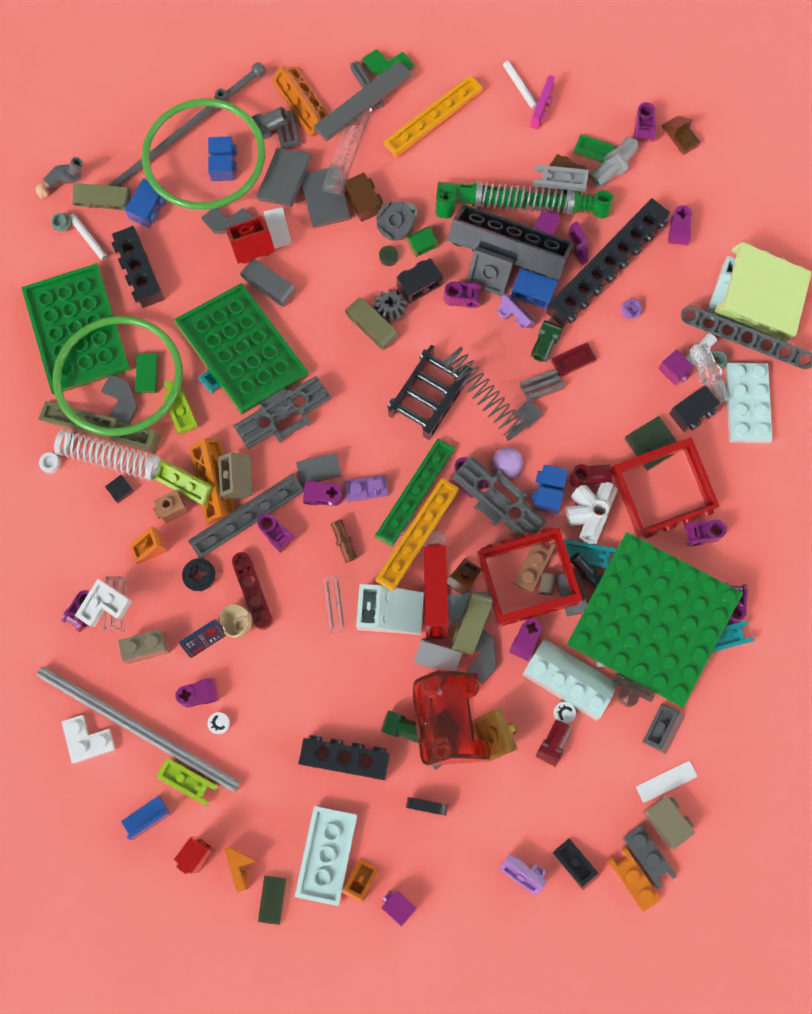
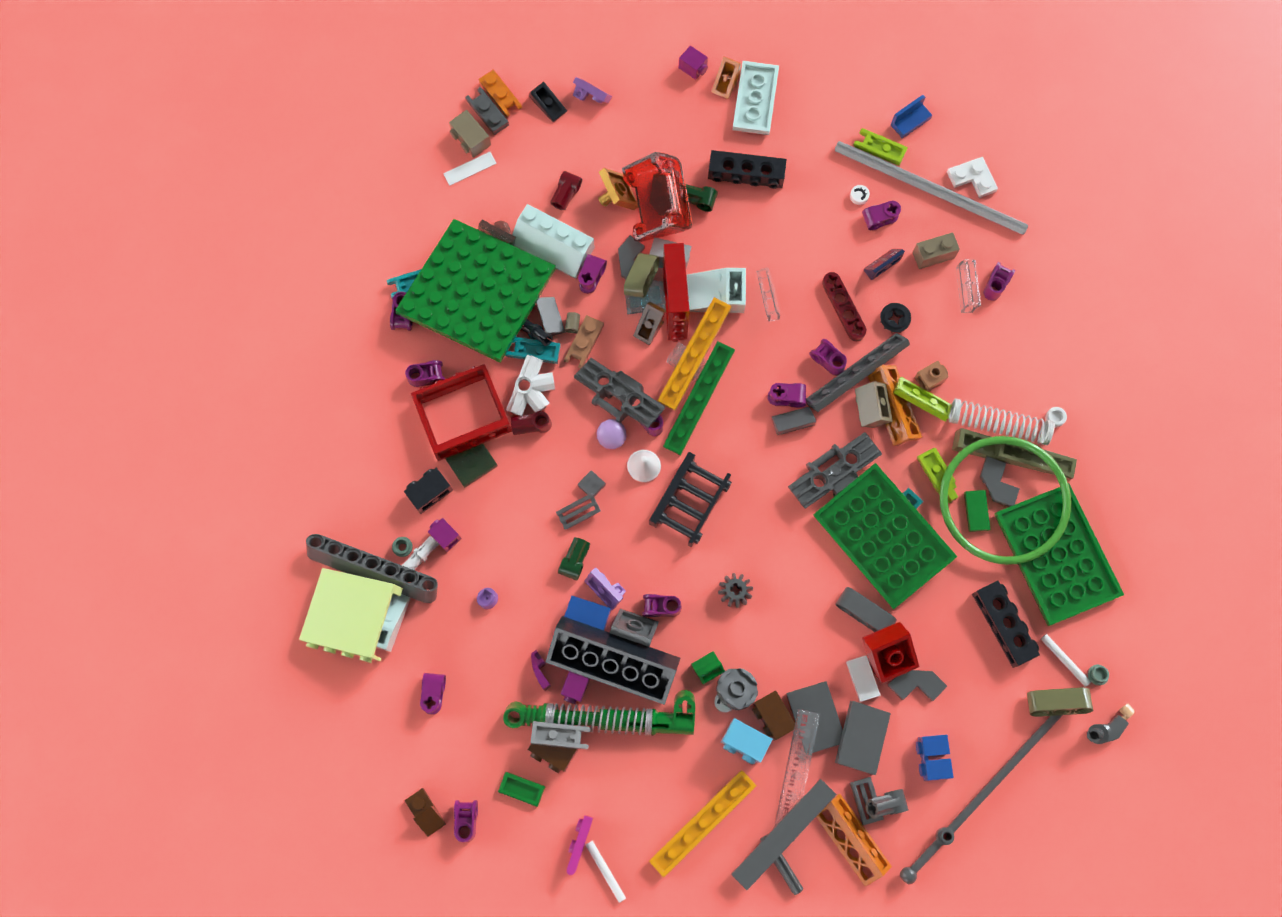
camera: 175 degrees right, 0 degrees up
white plate [75,579,133,628] -> none
black tile [104,474,135,503] -> none
blue brick [125,178,167,228] -> none
orange slope [130,527,167,564] -> none
bright green piece [142,98,266,210] -> none
red brick [173,836,215,875] -> none
tan hair [218,604,252,639] -> none
orange slope [224,847,258,893] -> none
clear green tile [257,875,287,925] -> none
copper pin [330,519,358,563] -> none
medium lavender hinge [344,475,388,503] -> none
olive beam [345,297,399,350] -> none
green tile [362,48,414,76] -> none
clear green tile [379,245,398,266] -> none
black brick [396,258,443,304] -> none
black beam [405,797,448,816] -> none
dark grey piece [442,346,527,441] -> none
red window [477,527,583,627] -> none
blue piece [531,465,568,514] -> none
black brick [546,198,670,327] -> none
dark red tile [551,342,596,377] -> none
white tile [553,702,576,724] -> none
light grey piece [590,136,639,188] -> none
dark grey slope [642,704,684,755] -> none
clear piece [689,342,731,403] -> none
light aqua plate [726,363,772,443] -> none
none -> white hat [627,450,661,482]
none -> medium azure brick [720,718,773,765]

